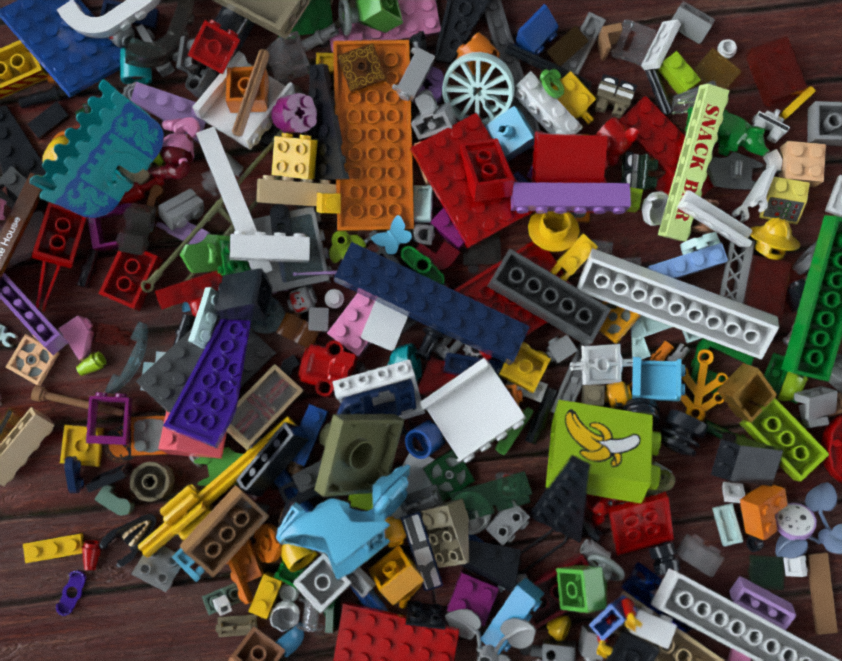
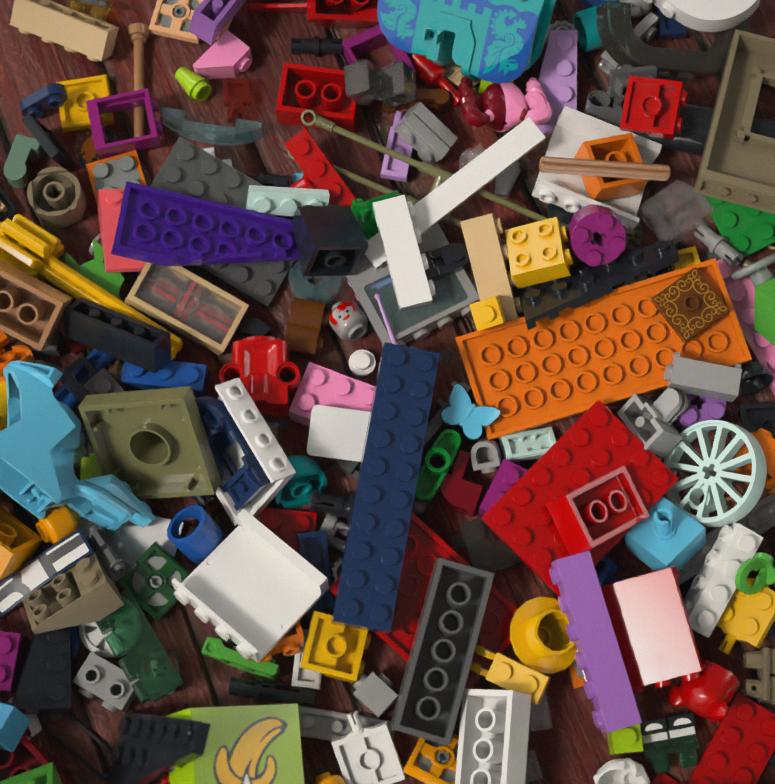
camera: 70 degrees right, 10 degrees down
bright green shield [180,234,230,273] -> none
light grey panel [308,307,329,333] -> none
lime plate [329,231,366,263] -> none
dark tan brick [581,385,605,406] -> none

